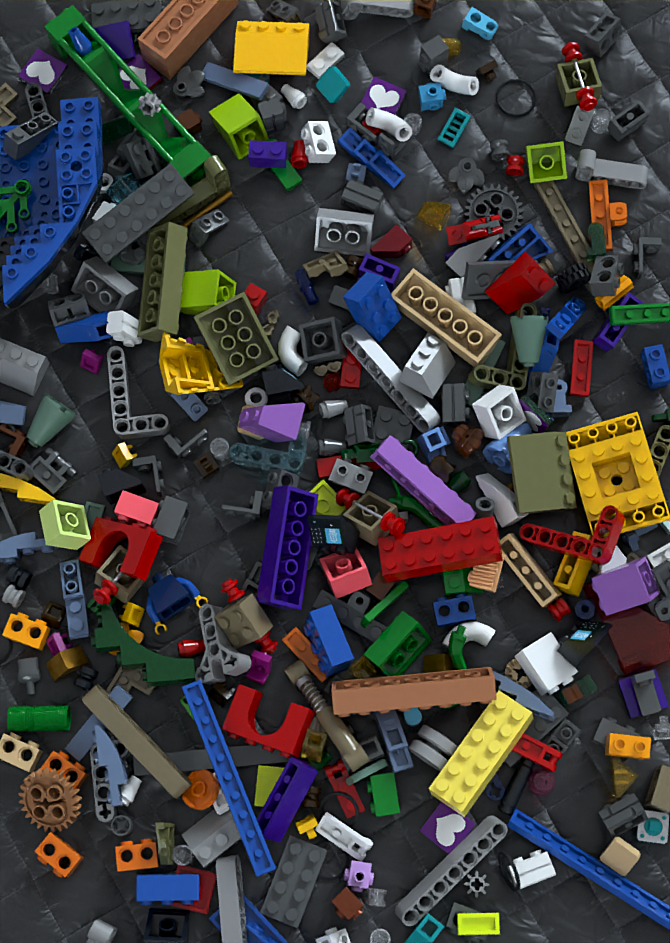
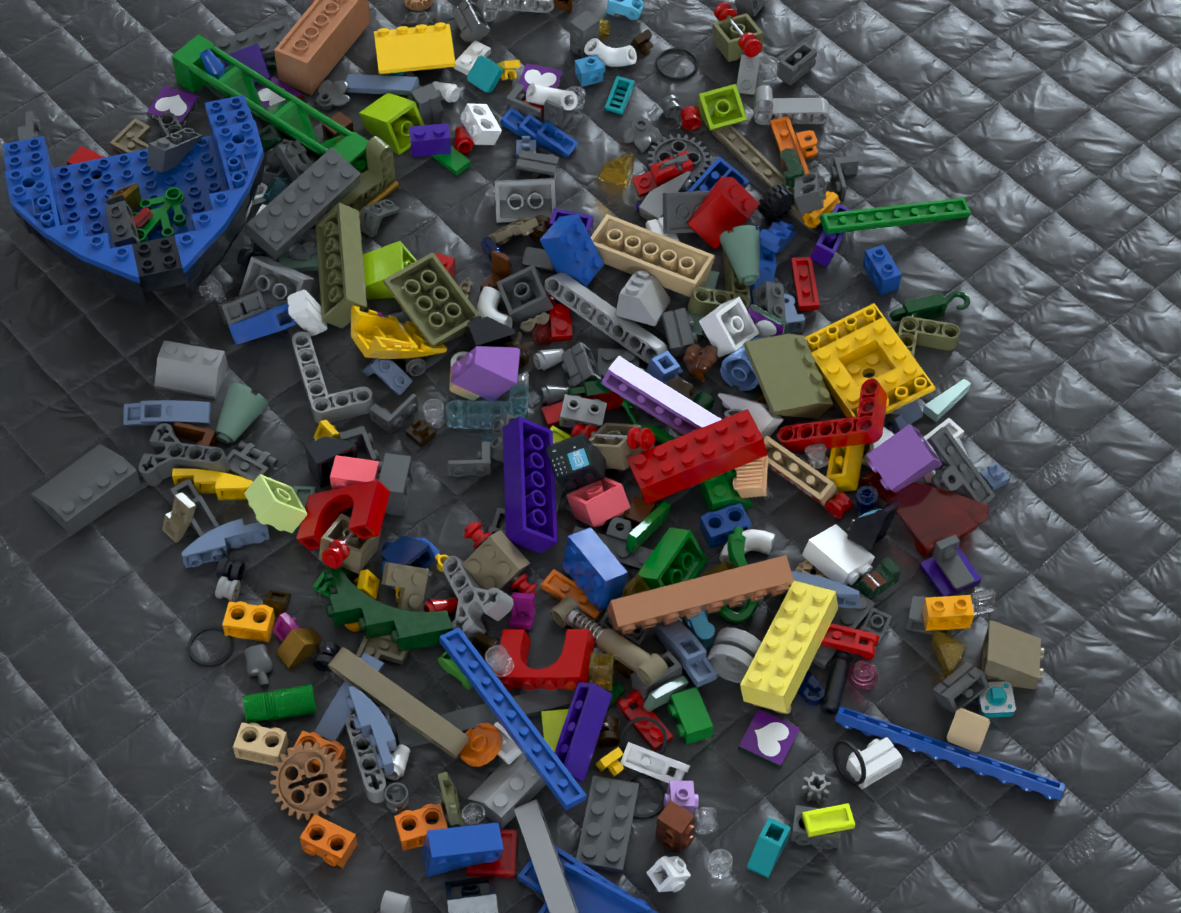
camera: 15 degrees left, 20 degrees down
sand blue slope [59,559,90,640] -> none
magenta tile [80,349,103,374] -> none
light grey gear [138,92,162,117] -> none
dark red slope [370,224,412,258] -> none
light grey beam [395,815,508,926] -> none
none -> dark tan plate [381,562,429,612]
none -> reddish brown bracket [480,250,511,292]
none -> clear wheel [485,645,514,677]
none -> yellow tile [497,60,521,81]
none -> clear wheel [805,444,829,468]

